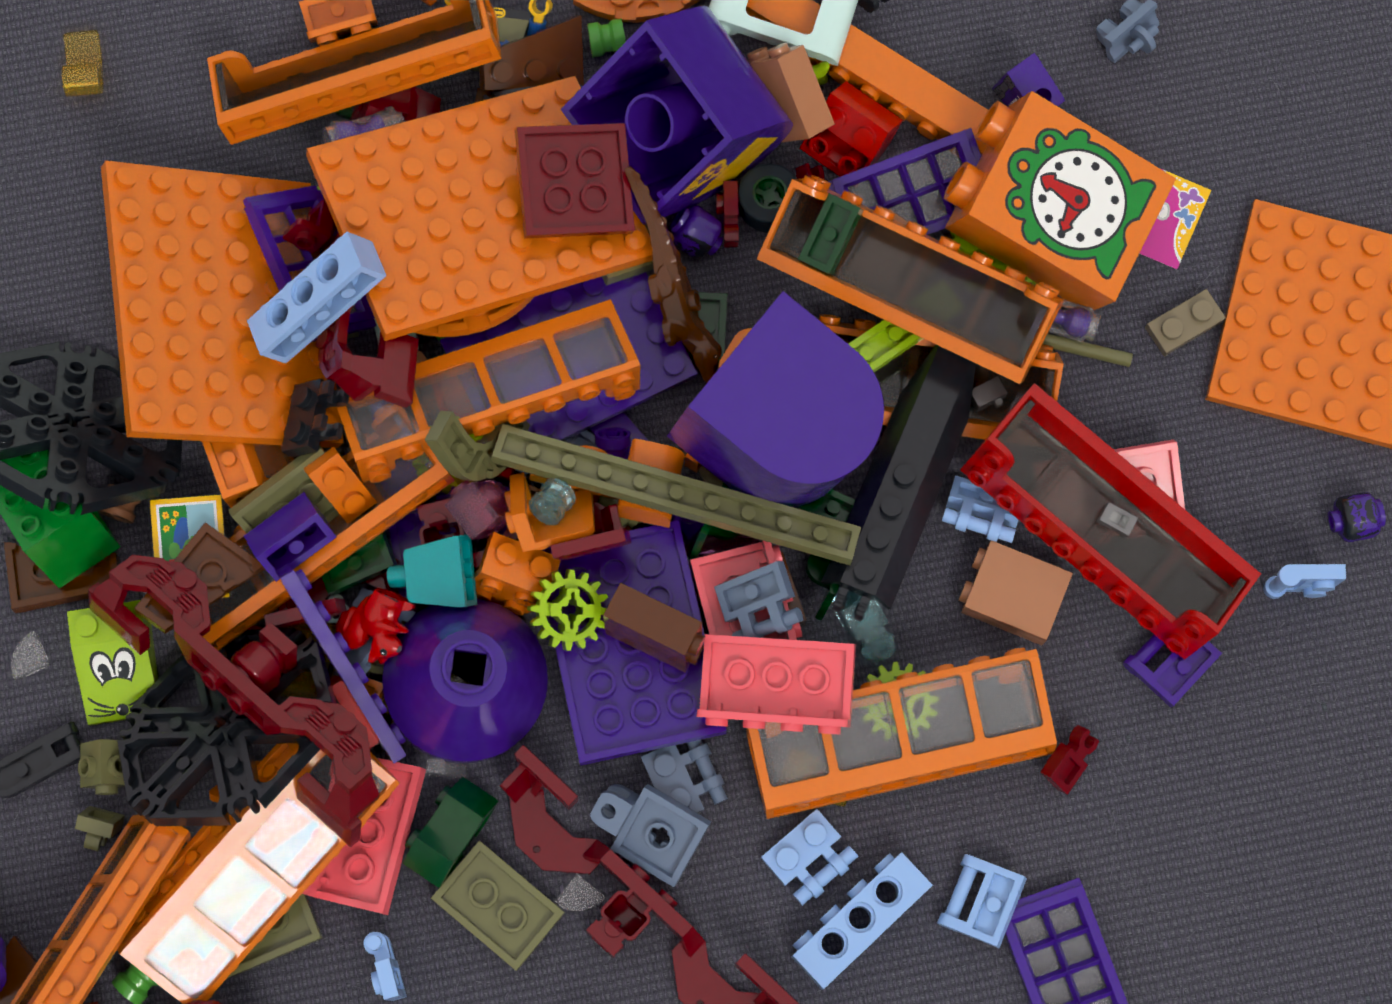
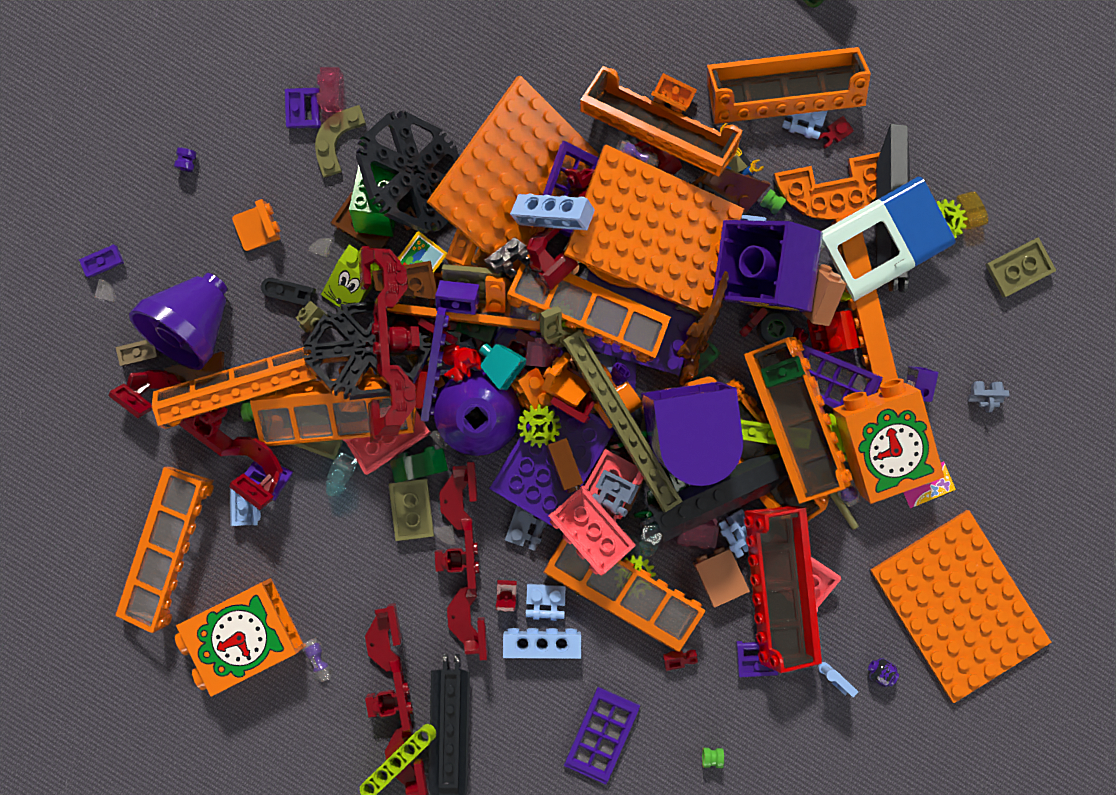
camera: 45 degrees right, 10 degrees up
clear yellow panel [62,30,104,97] -> none
olive tile [75,806,125,851] -> none
light blue plate [364,932,407,1001] -> none
dark red plate [515,123,635,239] -> none
clear light blue wheel [529,478,576,525] -> none
sand blue plate [590,784,711,887] -> none
dark purple head [669,206,723,259] -> none
light blue plate [937,854,1027,948] -> none
flat silver piece [971,376,1007,412] -> none
flat silver piece [1096,502,1138,537] -> none
dark tan plate [1145,289,1226,357] -> none
none -> clear light blue brick [326,452,358,497]
none -> dark red bracket [496,580,517,612]
none -> clear pink brick [675,519,720,549]
none -> bright green wheel [702,748,724,768]

